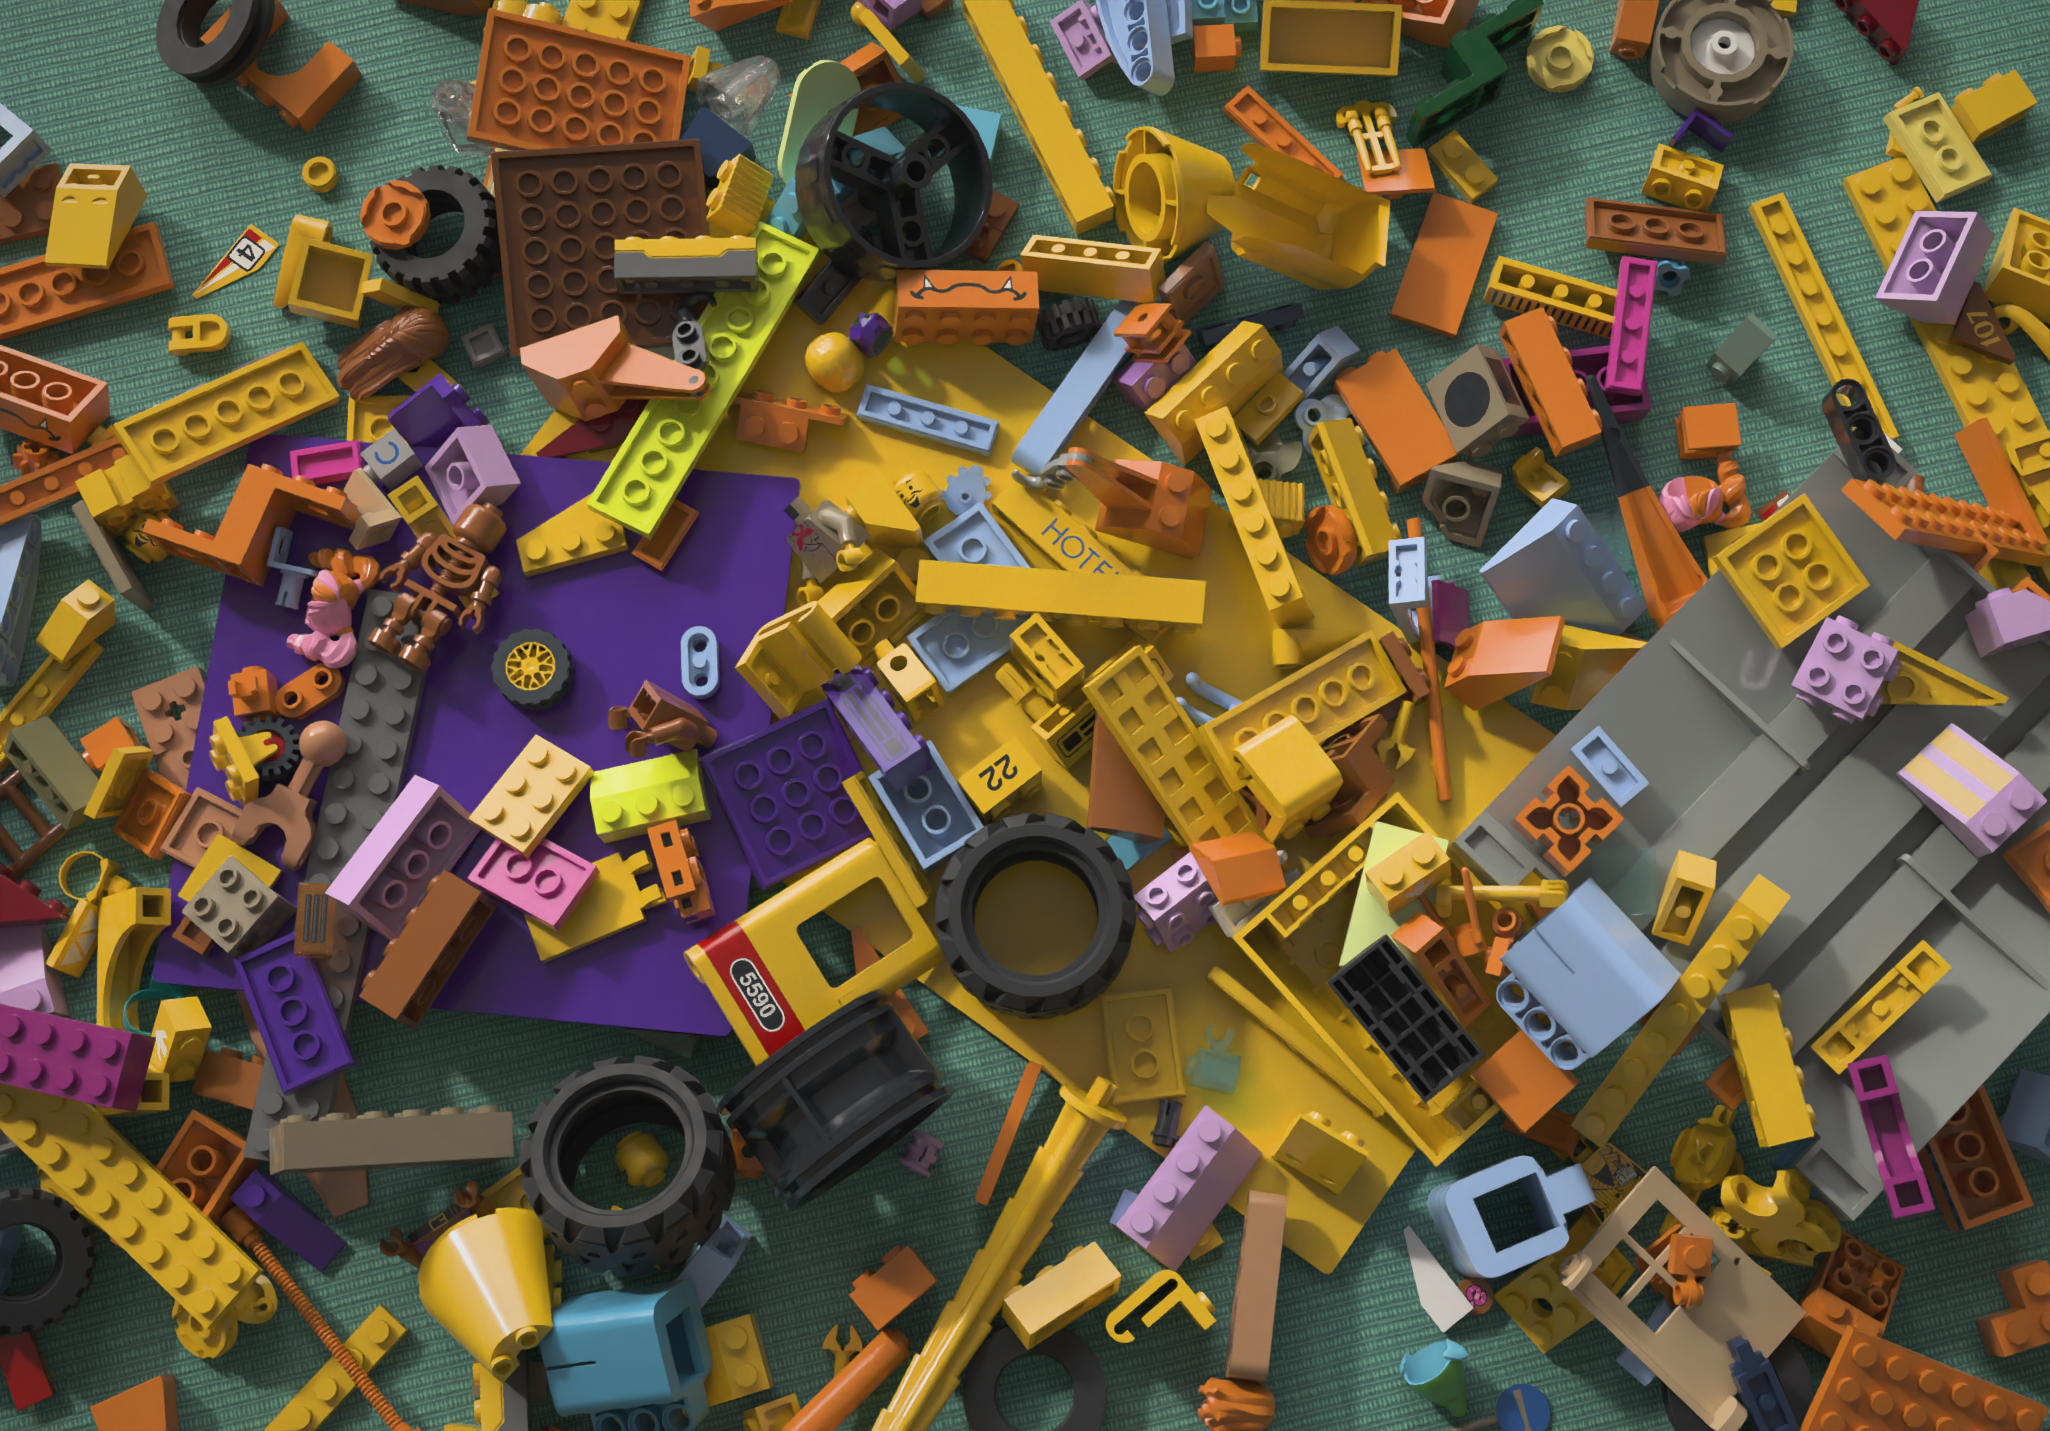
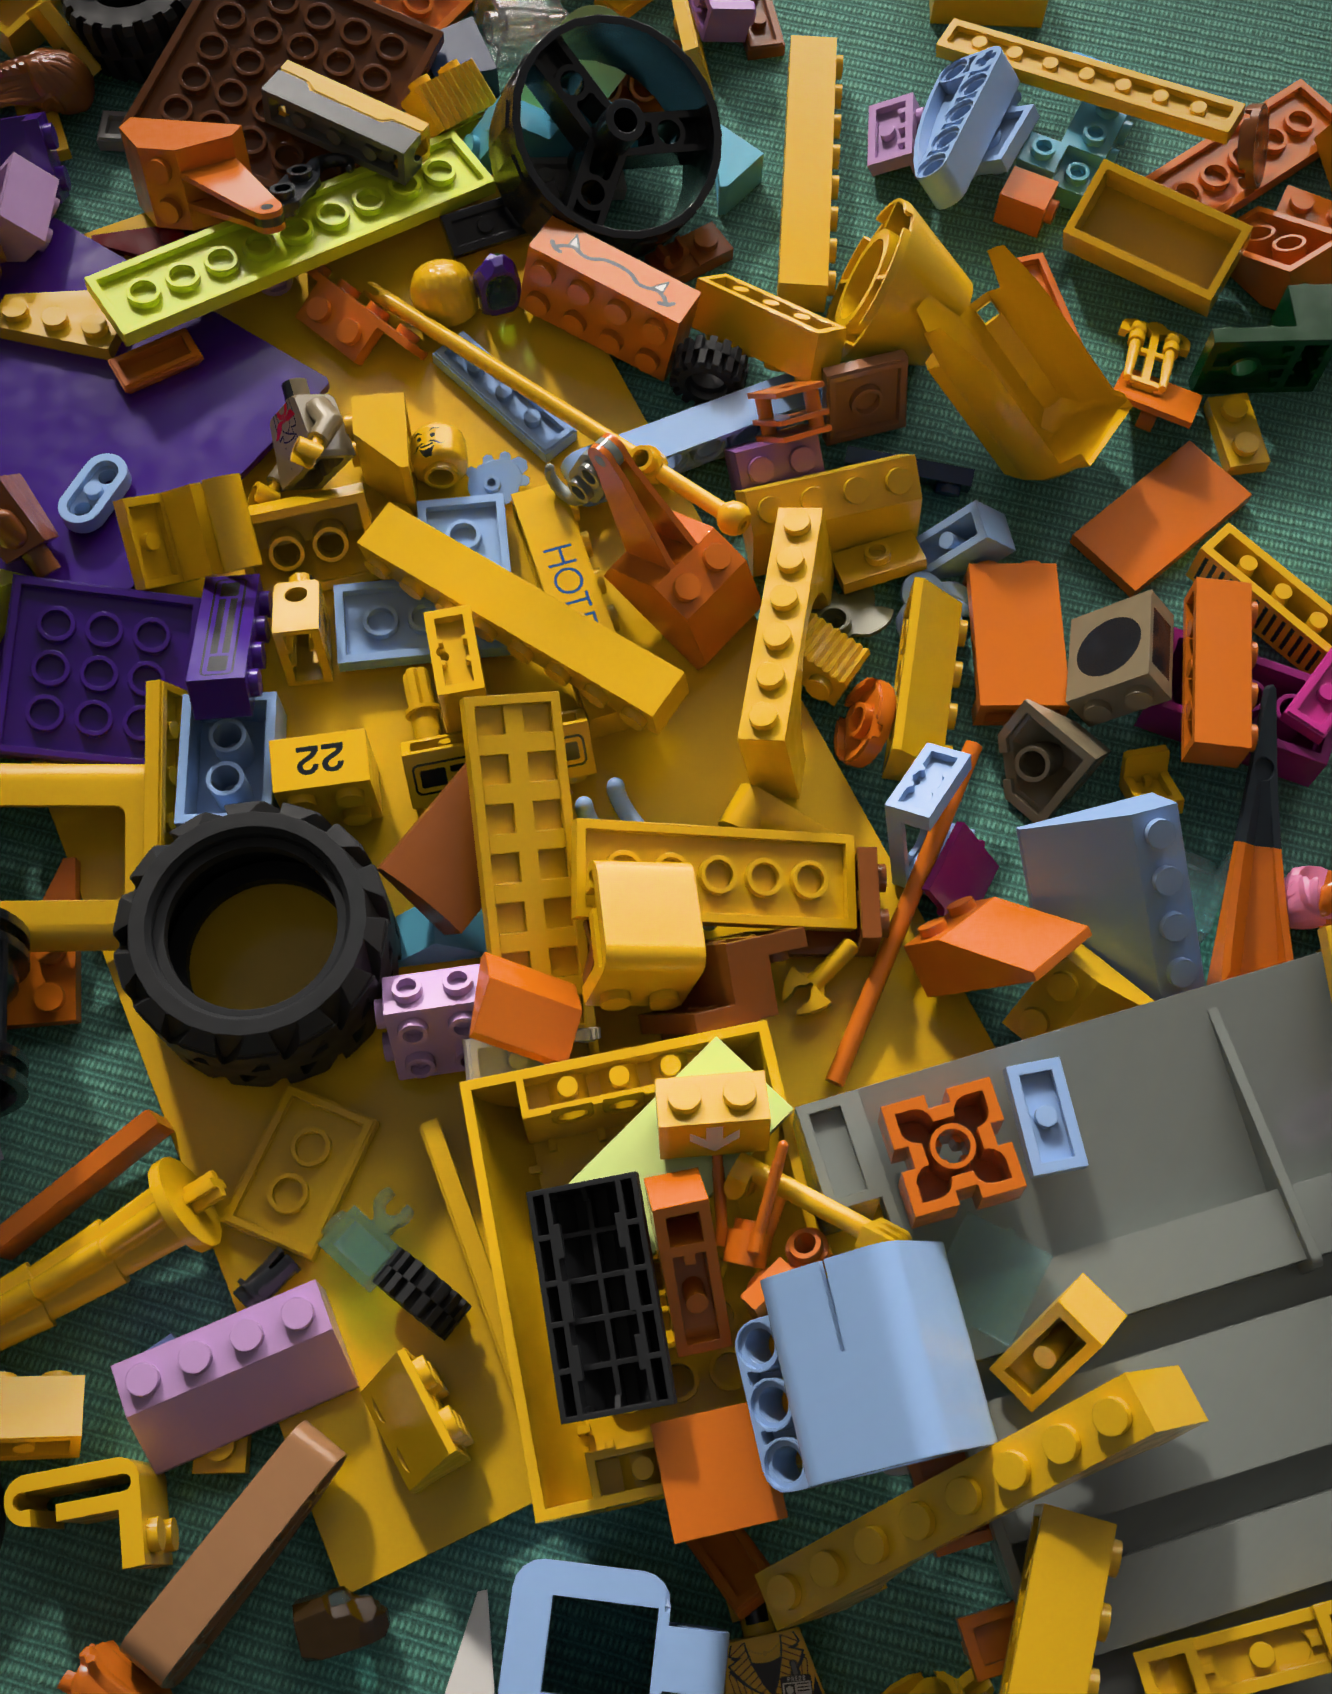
camera: 25 degrees right, 10 degrees down
none -> dark brown rock [292,1586,391,1662]
none -> yellow bar [363,282,751,536]
none -> black tyre [372,1247,472,1341]

